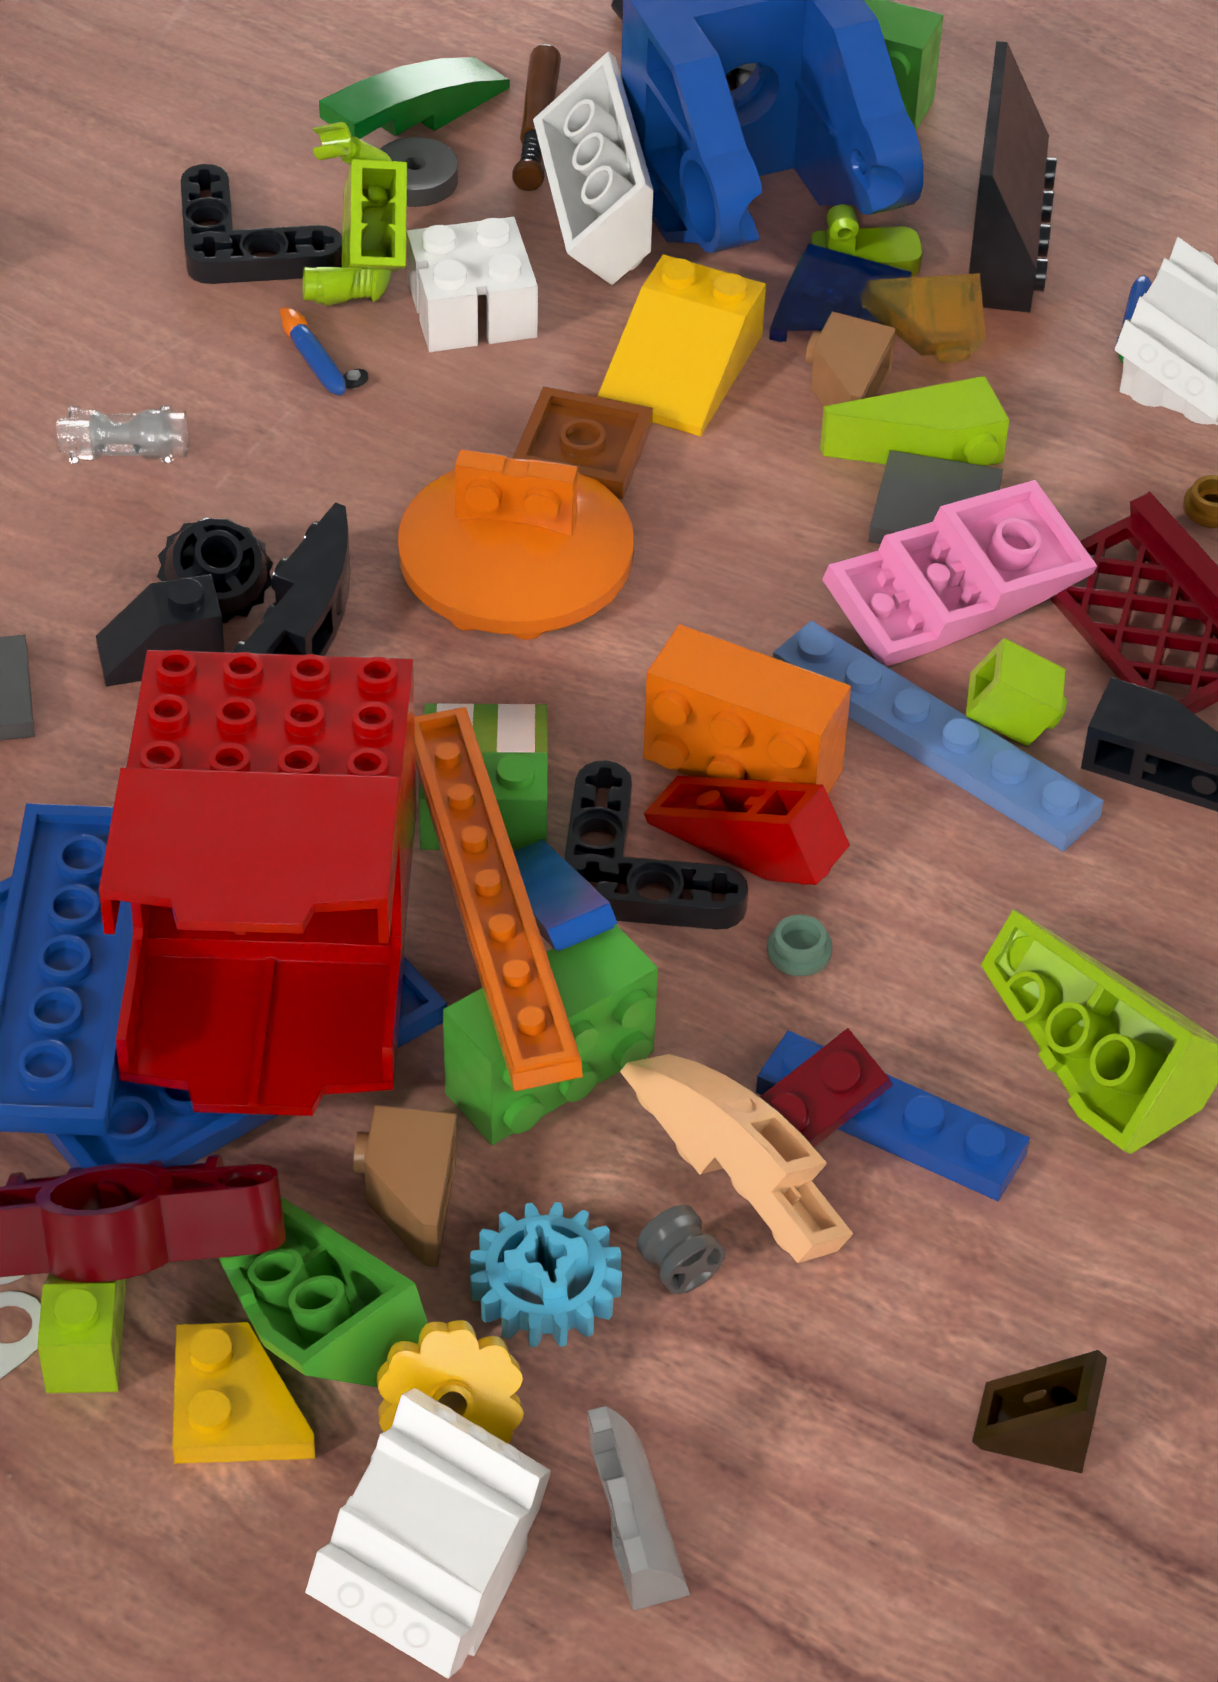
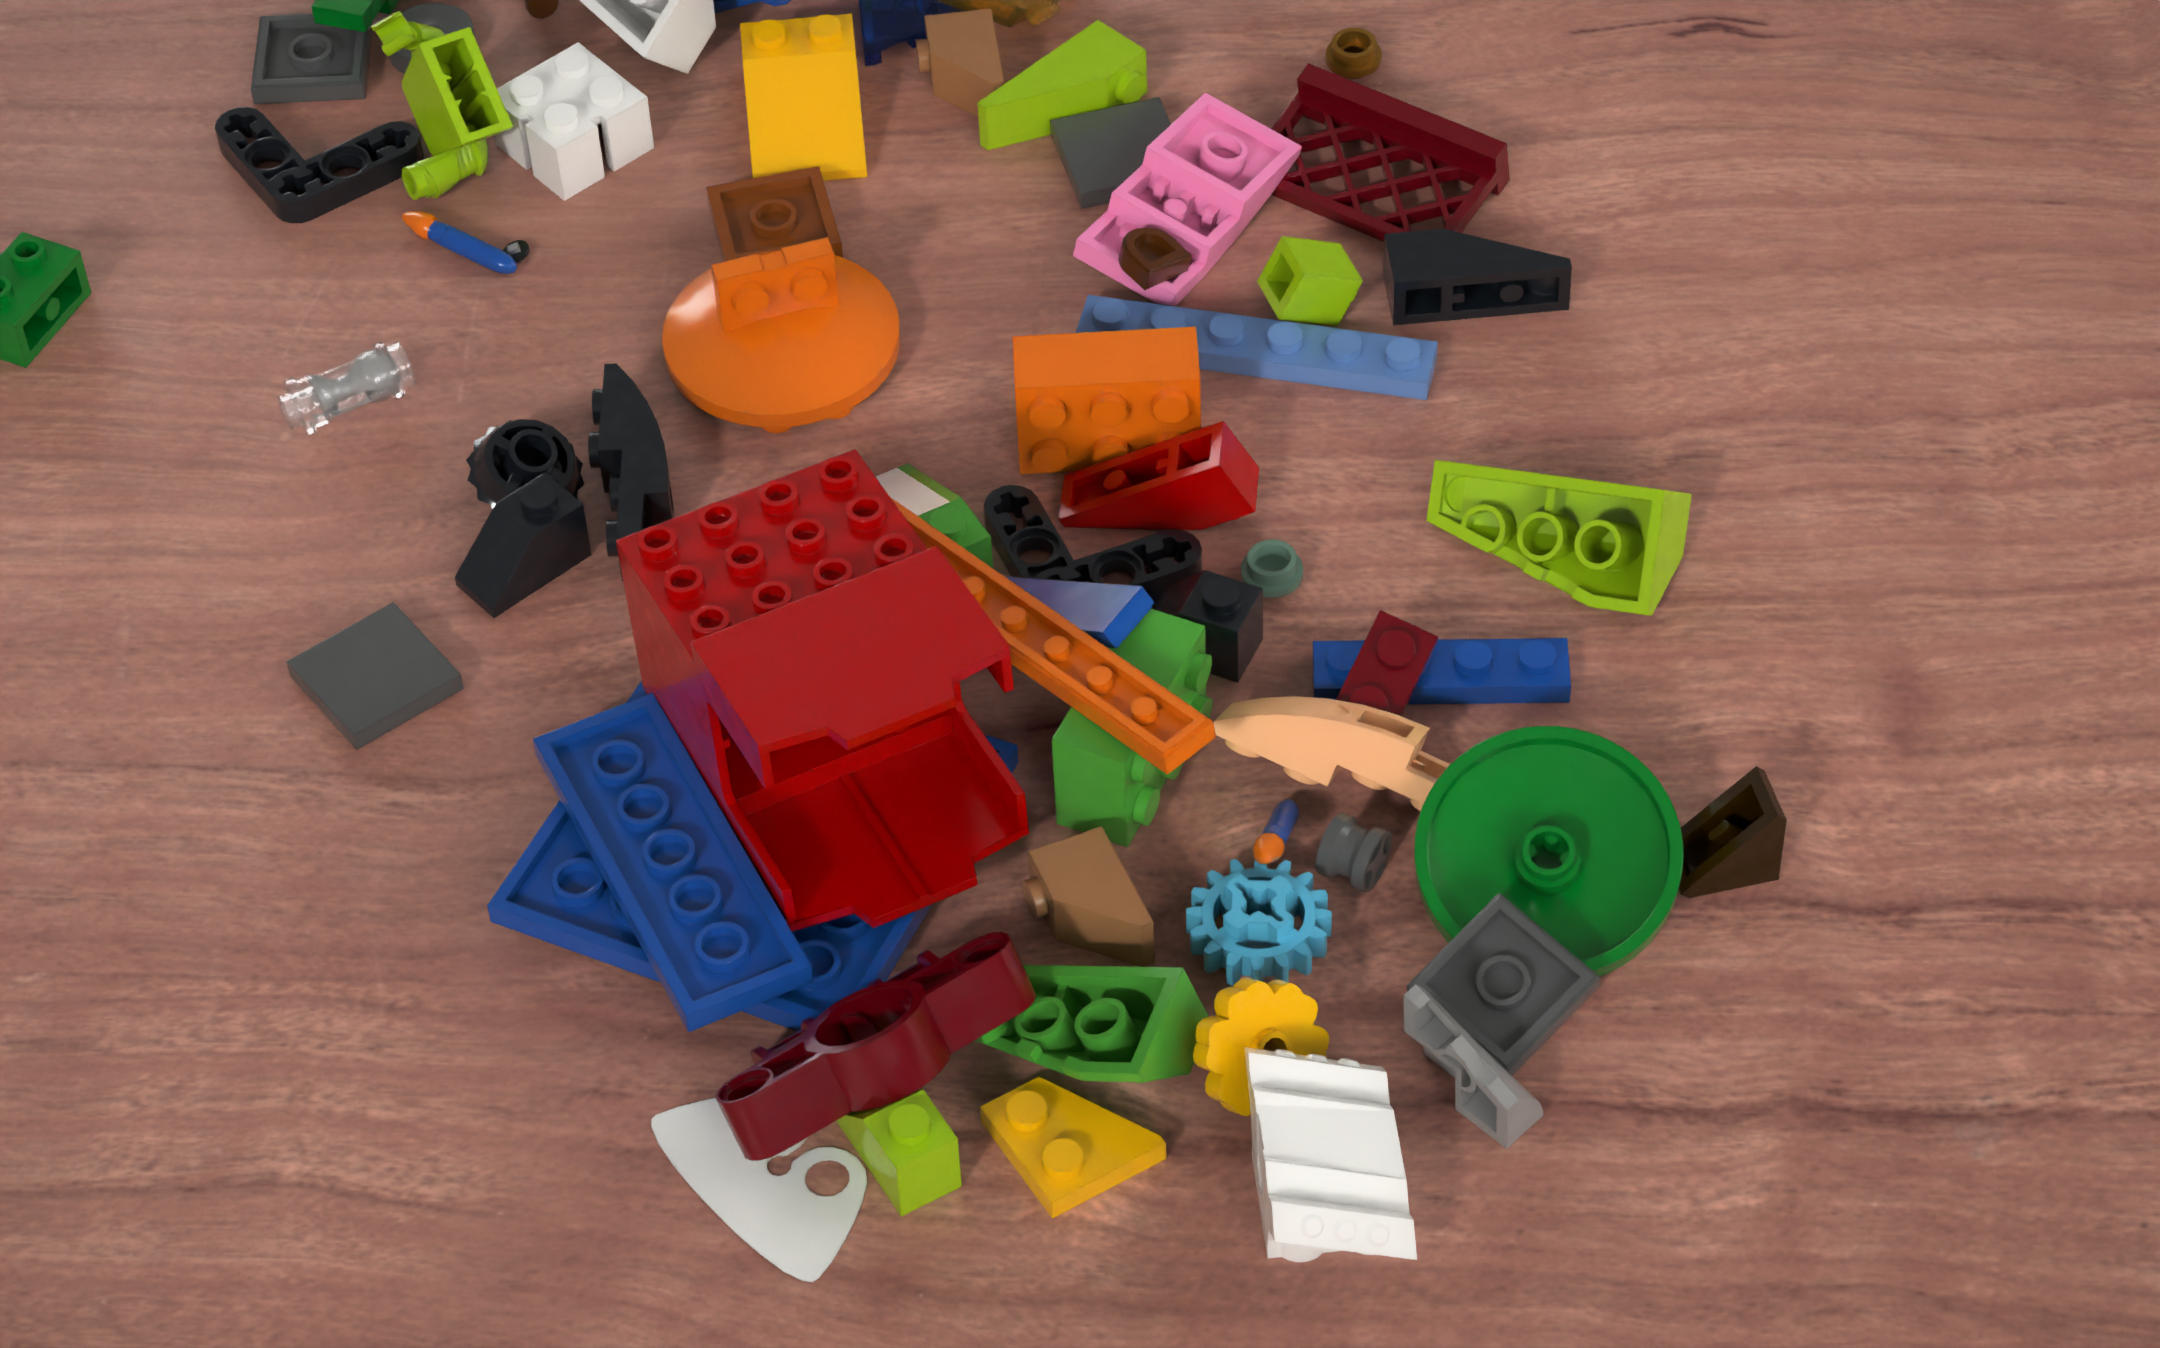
camera: 25 degrees left, 0 degrees up
none -> dark grey tile [251,14,373,104]
none -> reddish brown tile [1118,228,1192,290]
none -> black slope [1148,570,1263,683]
none -> piece [1253,799,1299,864]
none -> dark grey tile [1407,893,1600,1076]
none -> green dish [1414,726,1683,977]

